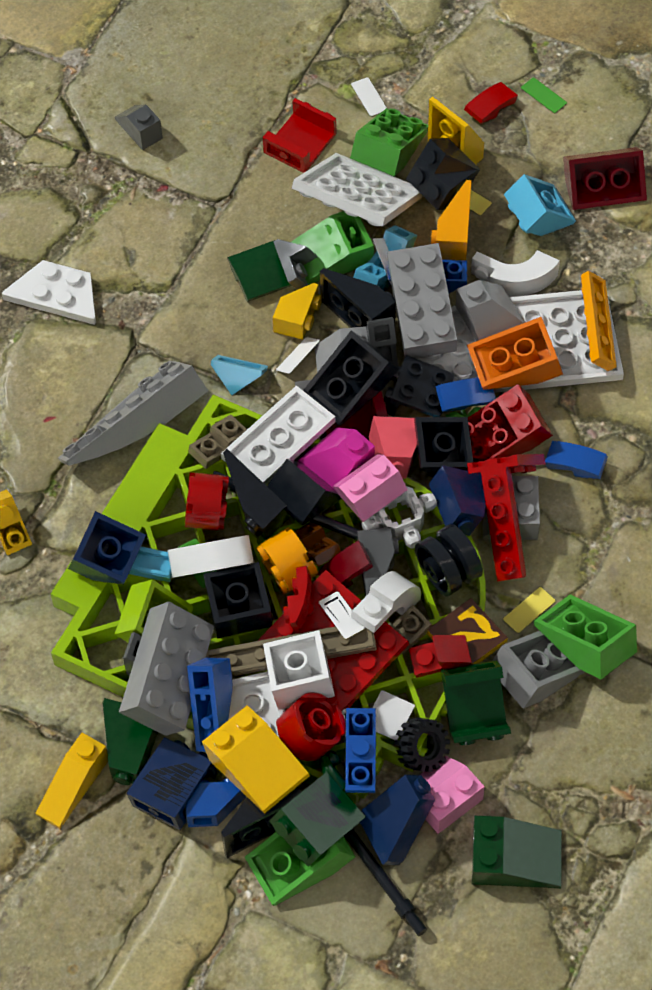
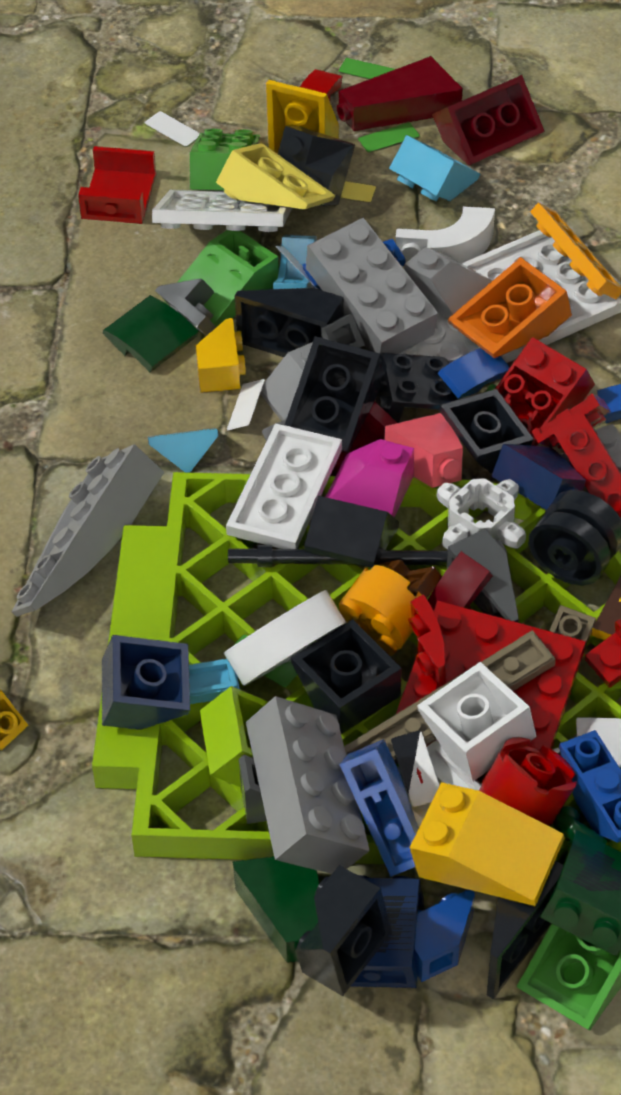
camera: 25 degrees left, 10 degrees down
yellow slope [36,732,108,829] -> none
red brick [185,472,229,530] -> none
dark tan slope [188,415,247,469] -> none
black slope [223,449,290,540] -> none
white sticker [319,592,364,639] -> none
bright pink slope [333,454,408,522] -> none
white arch [351,571,421,633] -> none
light orange slope [431,180,471,260] -> none
none -> light yellow slope [216,143,336,209]
none -> black slope [295,865,392,996]
none -> dark red slope [337,56,463,131]
none -> bright green sticker [358,122,420,152]
none -> sticker [391,730,439,807]

